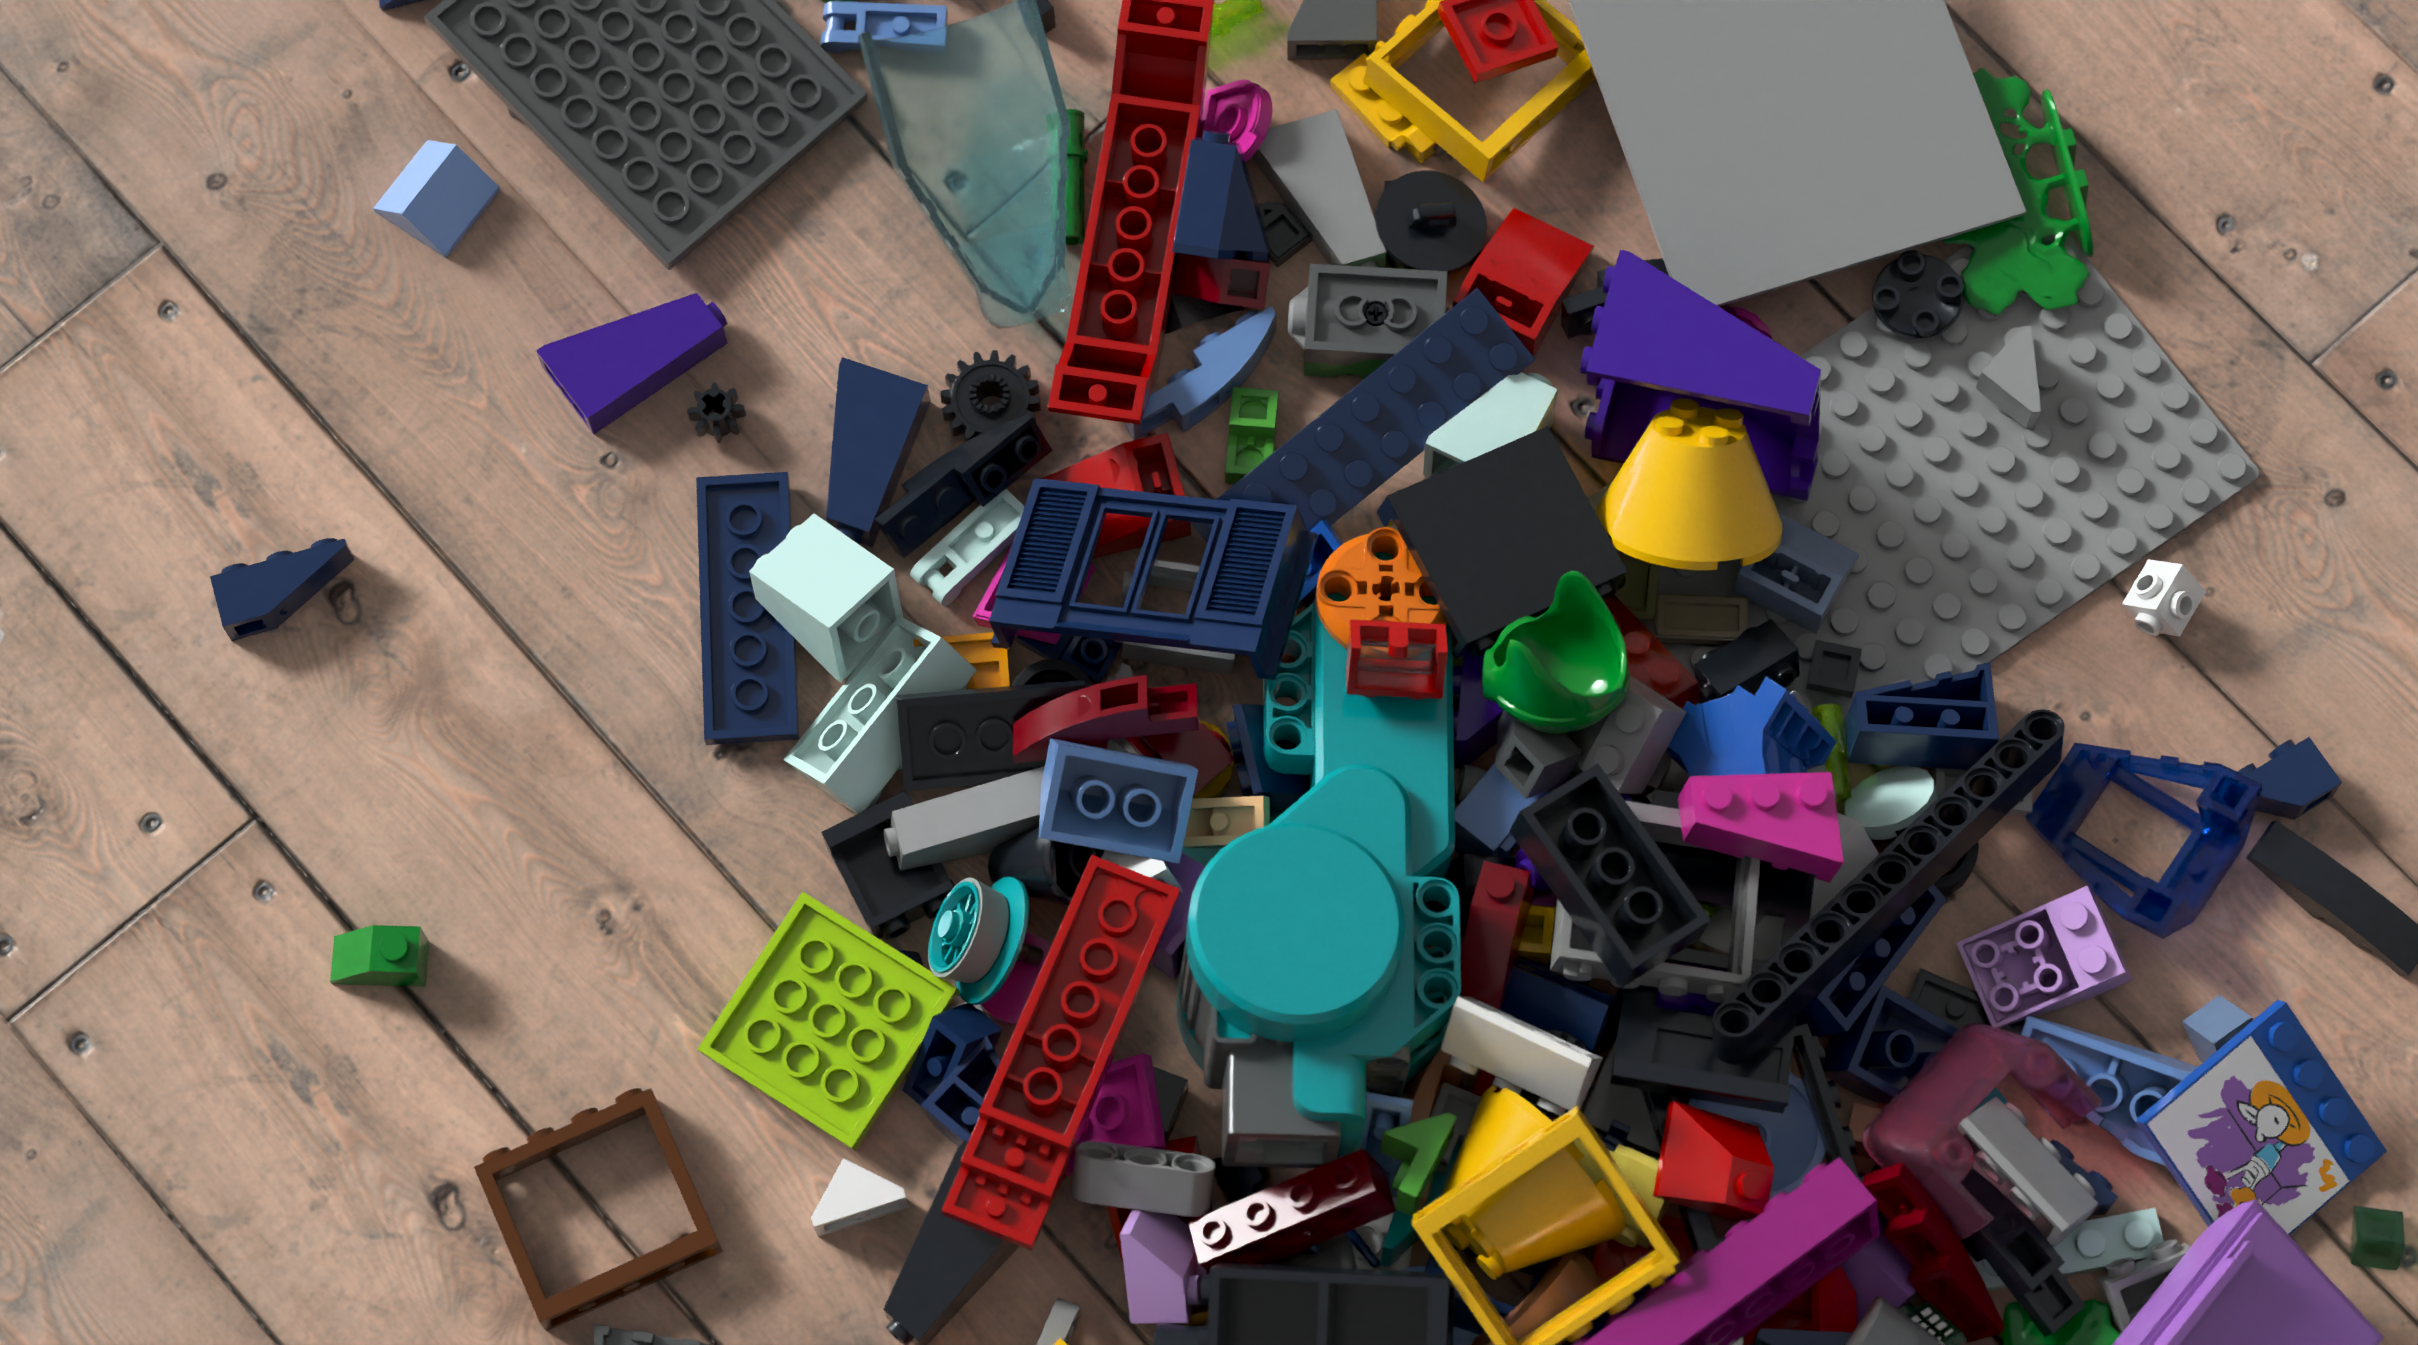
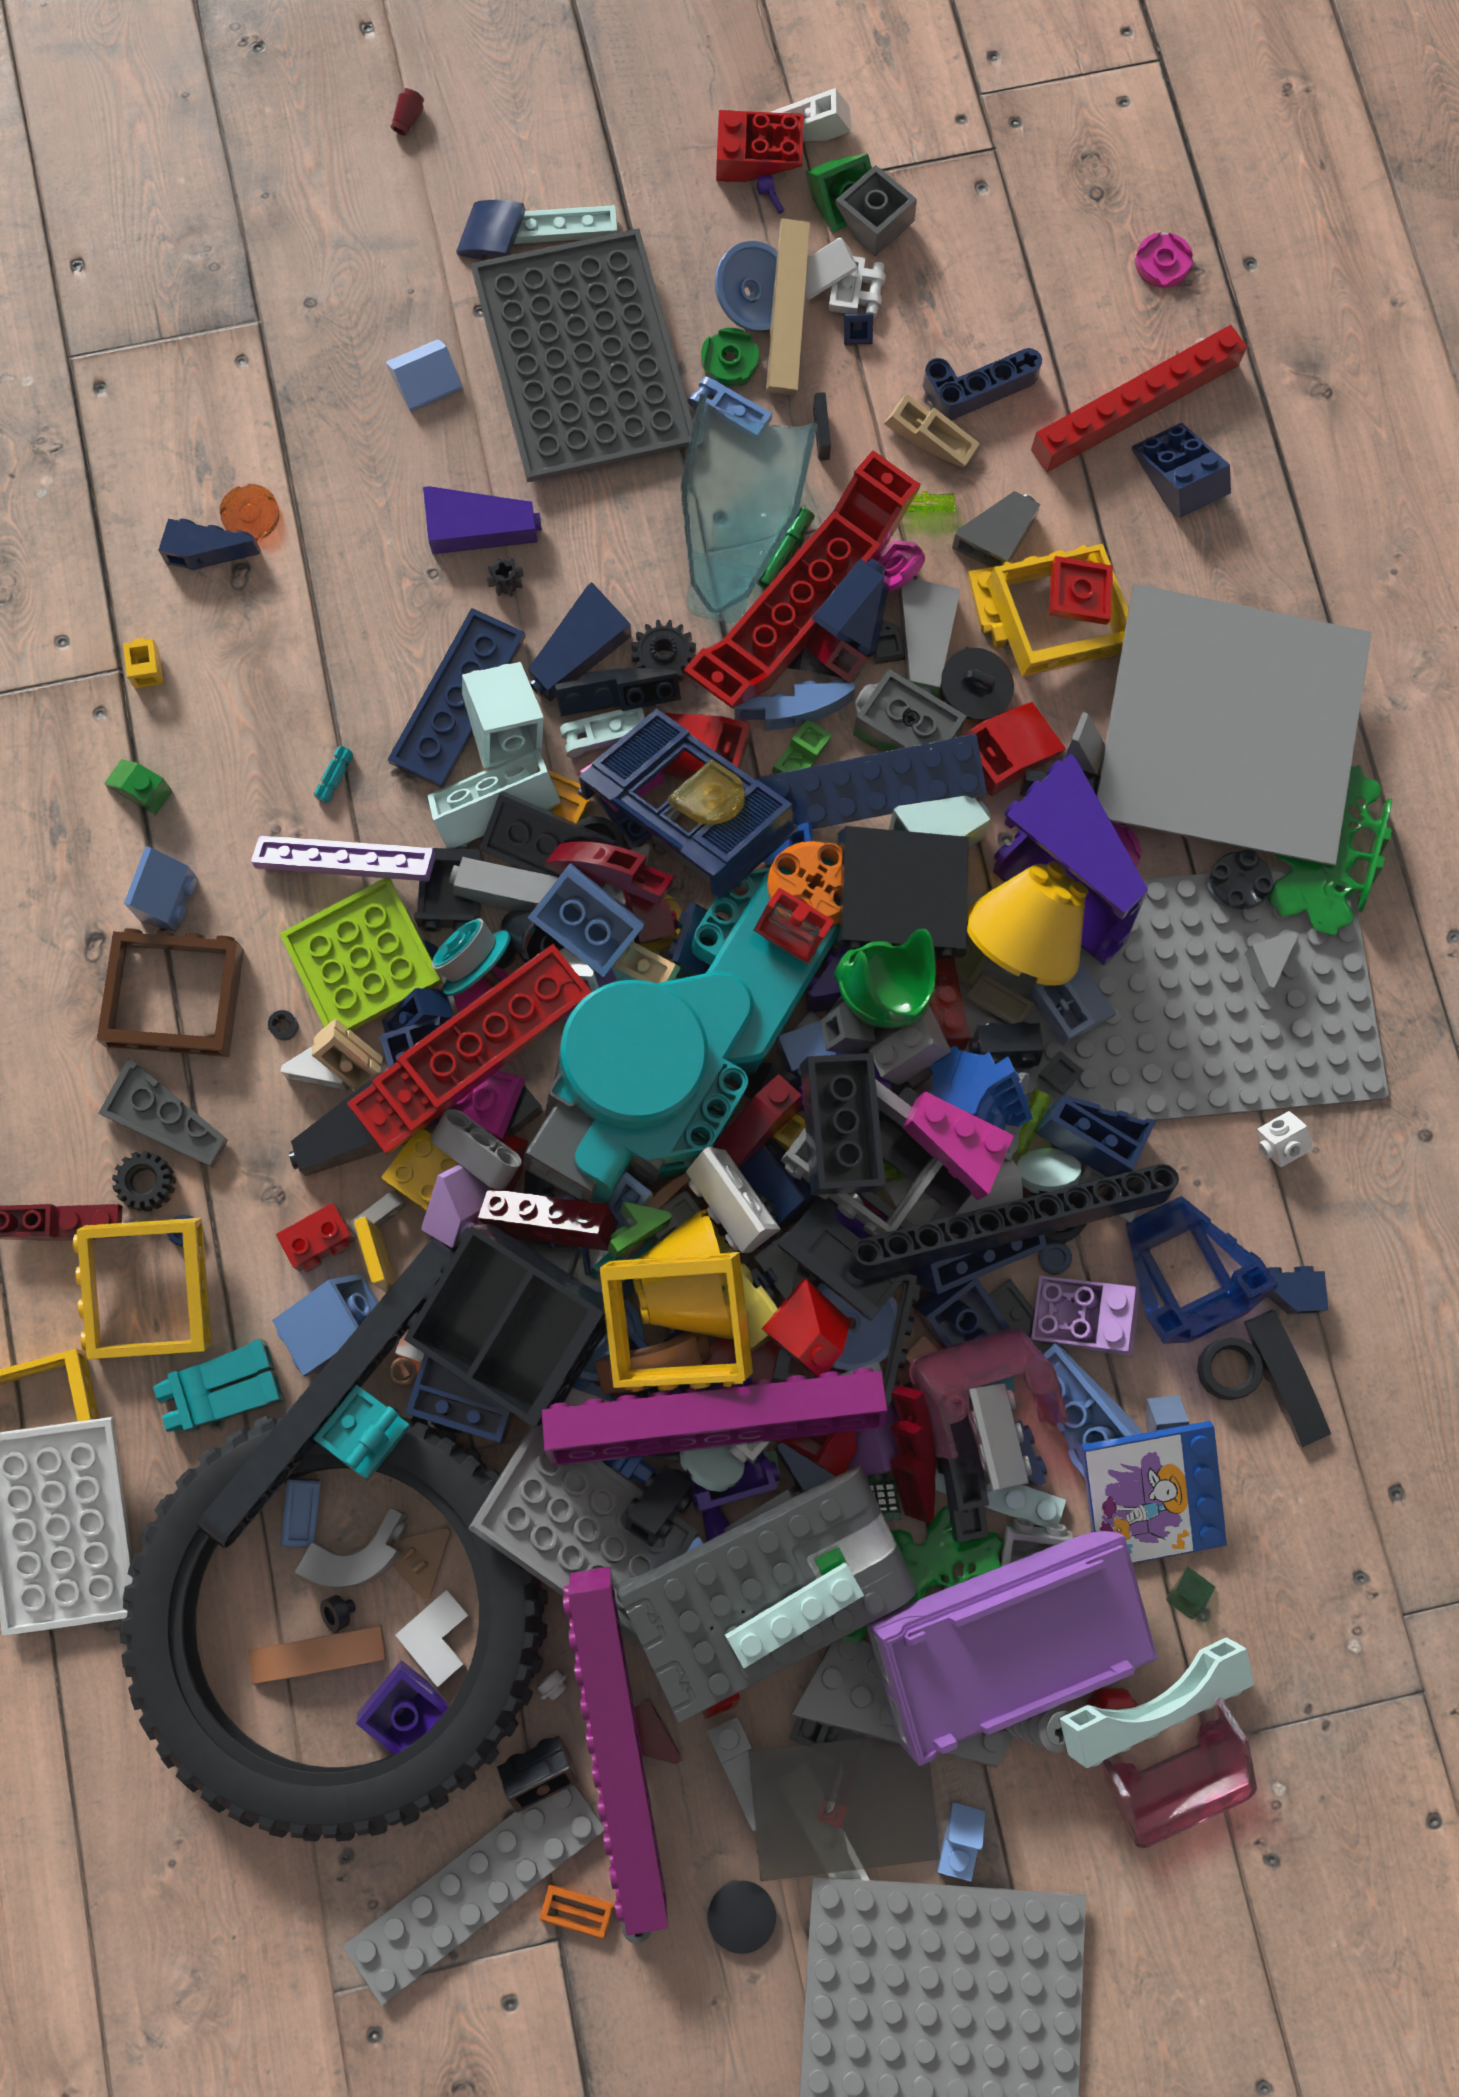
camera: 25 degrees right, 5 degrees up
none -> yellow brick [123,638,165,689]
none -> medium blue slope [124,846,197,932]
none -> clear orange tile [220,484,280,541]
none -> plate [251,836,436,881]
none -> black bush [268,1010,299,1041]
none -> tan brick [312,1019,383,1091]
none -> teal axle [314,746,353,803]
none -> yellow bracket [381,1129,459,1212]
none -> clear yellow tile [668,759,745,824]
none -> dark blue tile [1038,1242,1072,1275]
none -> light grey slope [1062,712,1105,776]
none -> black tyre [1197,1337,1264,1400]

